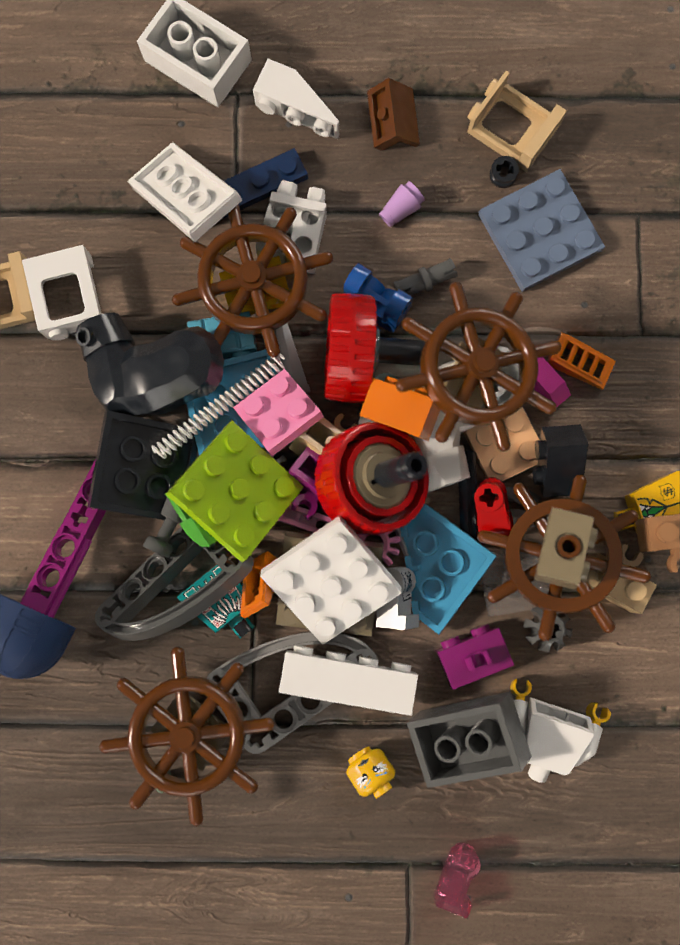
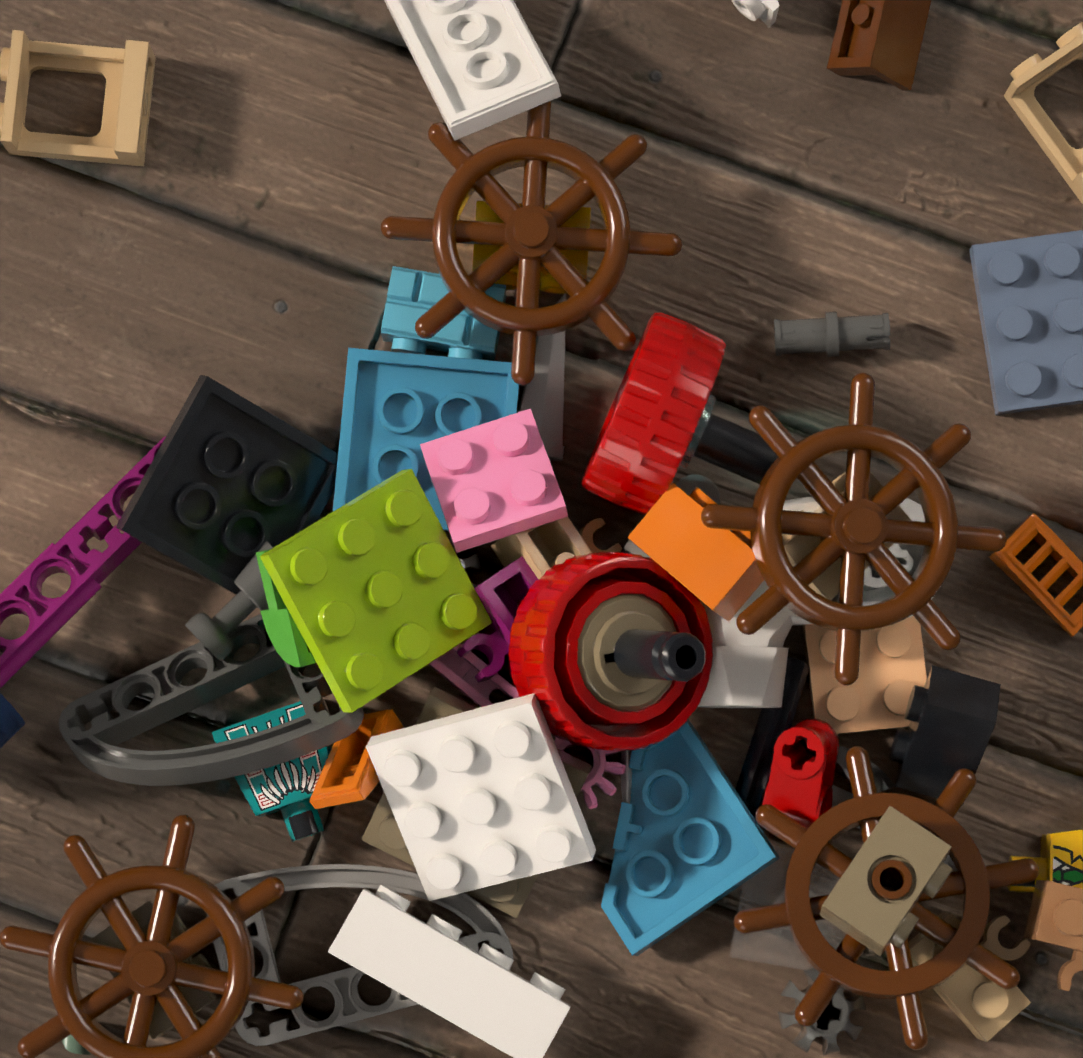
camera: 15 degrees right, 0 degrees up
white window [22,245,102,340] -> none
black piece [75,312,224,418] -> none
white piece [151,353,285,459] -> none
dark blue plate [222,148,308,219] -> none
white hips [256,180,327,274] -> none
blue piece [343,263,413,332] -> none
light grey leg [376,567,419,630] -> none
lavender cone [379,181,425,227] -> none
magenta brick [435,623,514,690] -> none
black bush [489,156,519,188] -> none
dark pink piece [534,357,571,407] -> none

